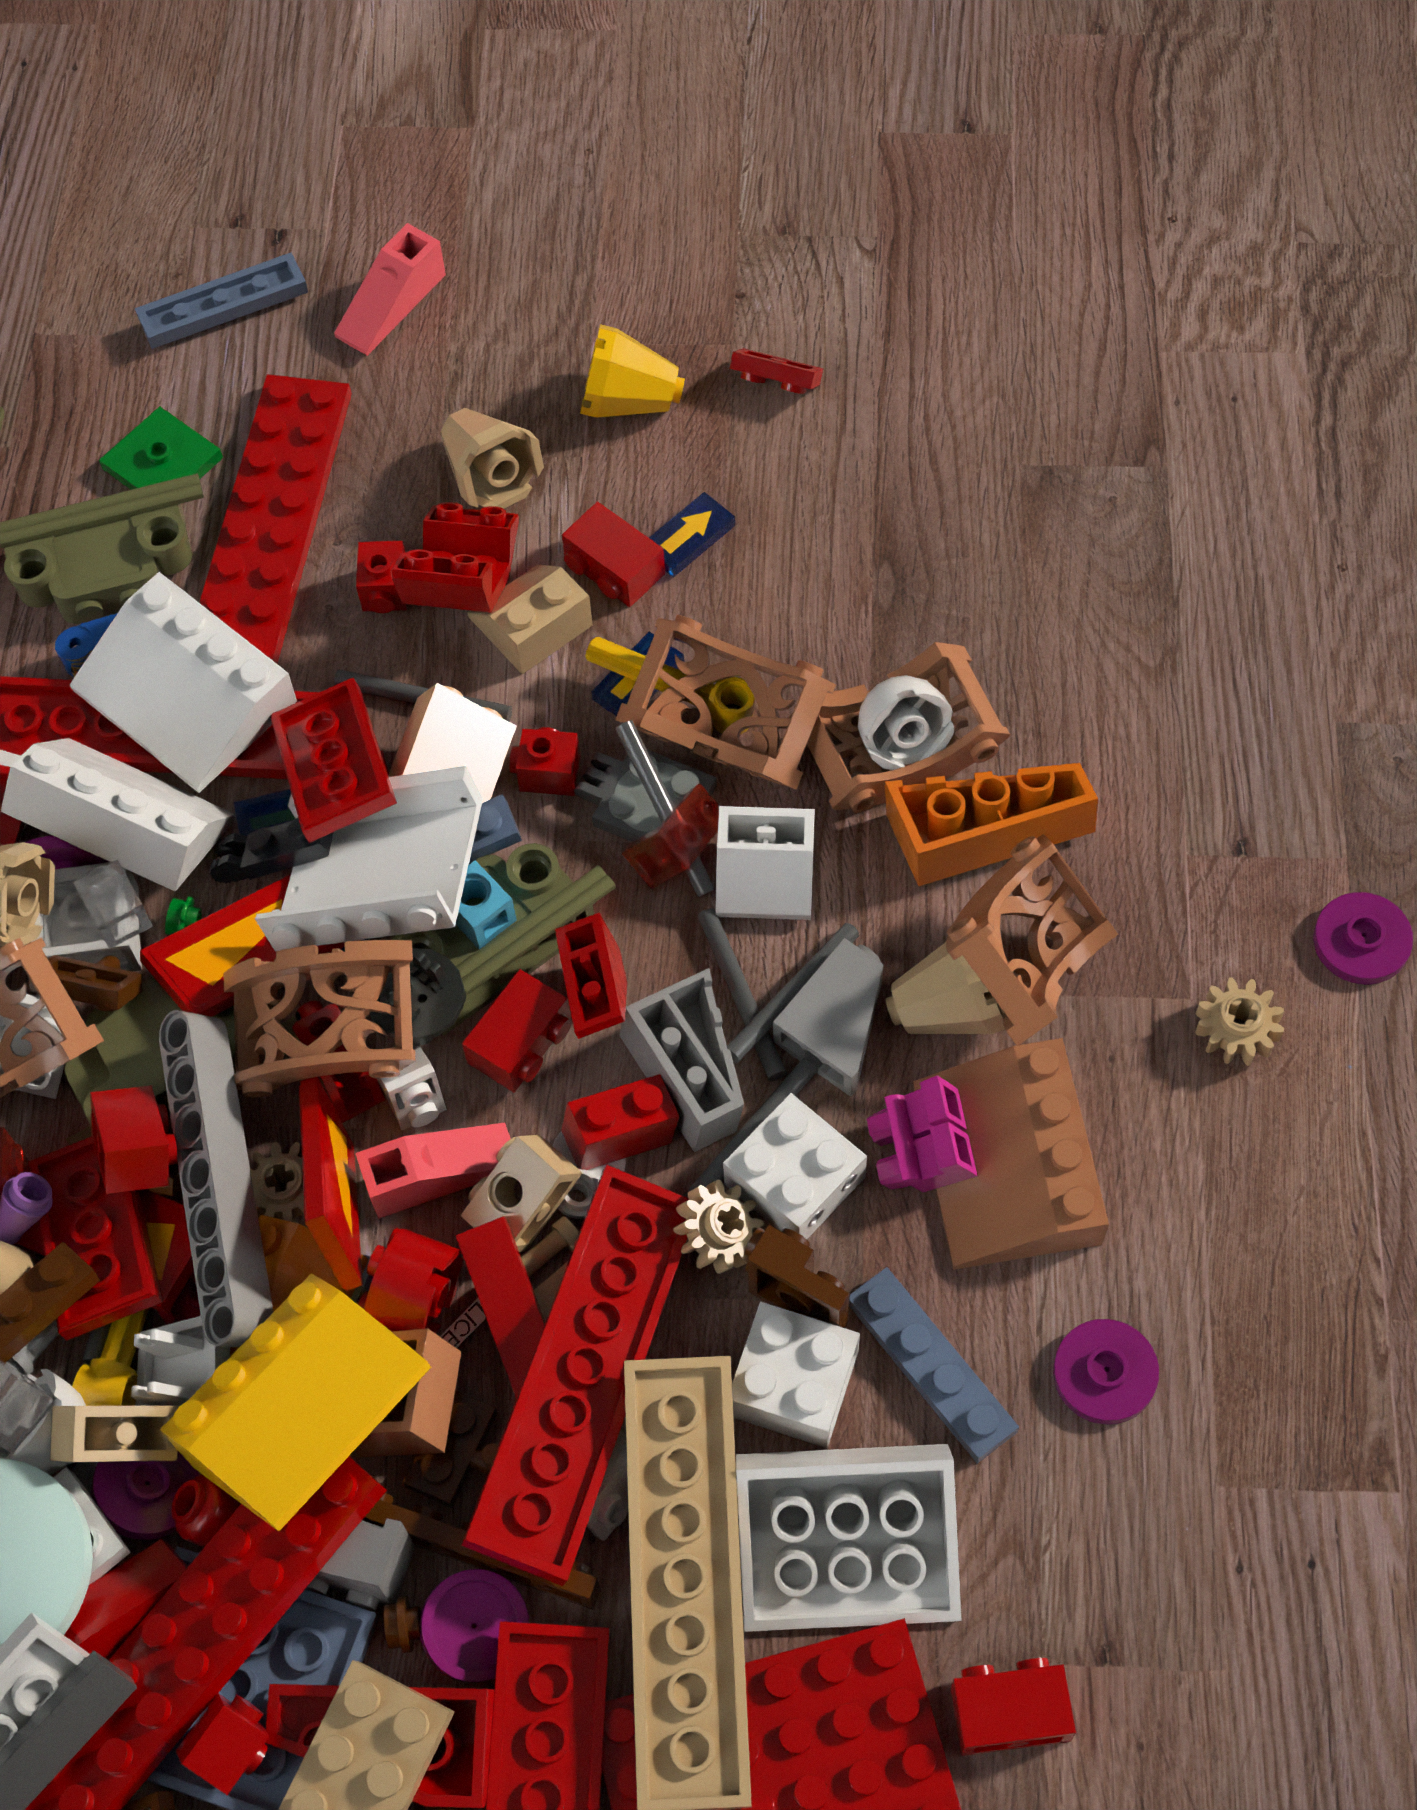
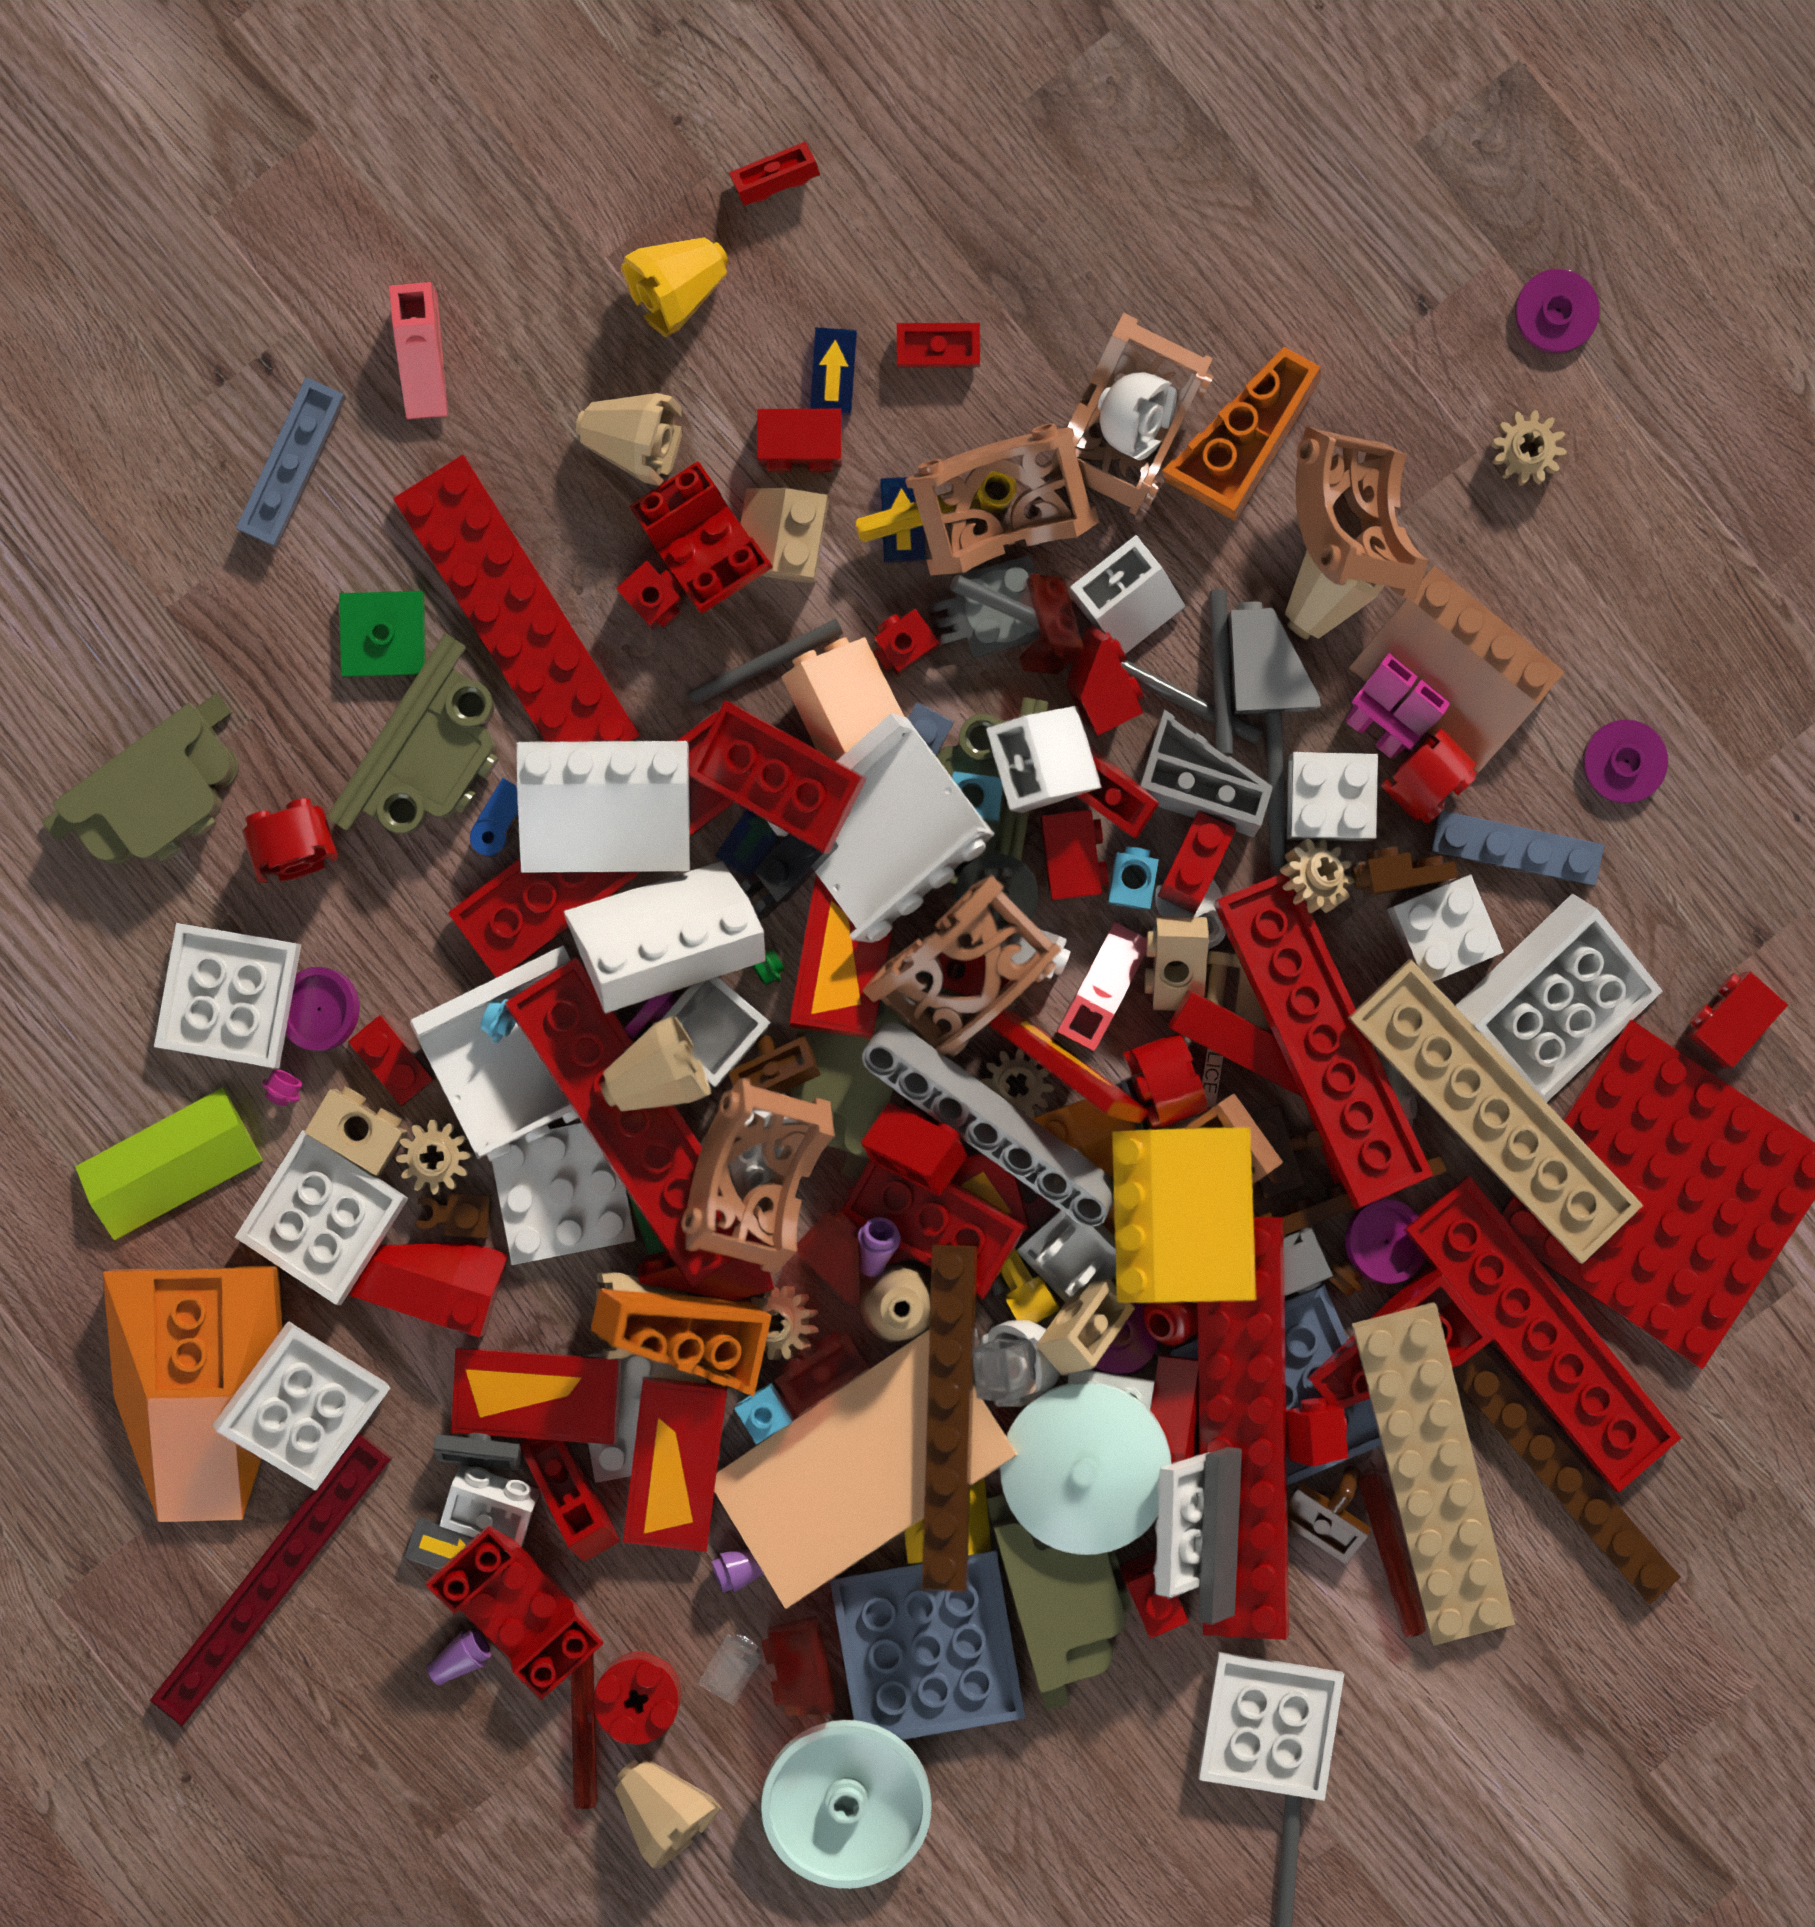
camera: 45 degrees left, 25 degrees up
clear brick [73,860,153,949] -> none
none -> red plate [897,323,980,368]
none -> white slope [986,706,1101,813]
none -> red slope [1066,625,1144,735]
none -> medium azure brick [1107,847,1159,911]
none -> red brick [1380,727,1477,825]

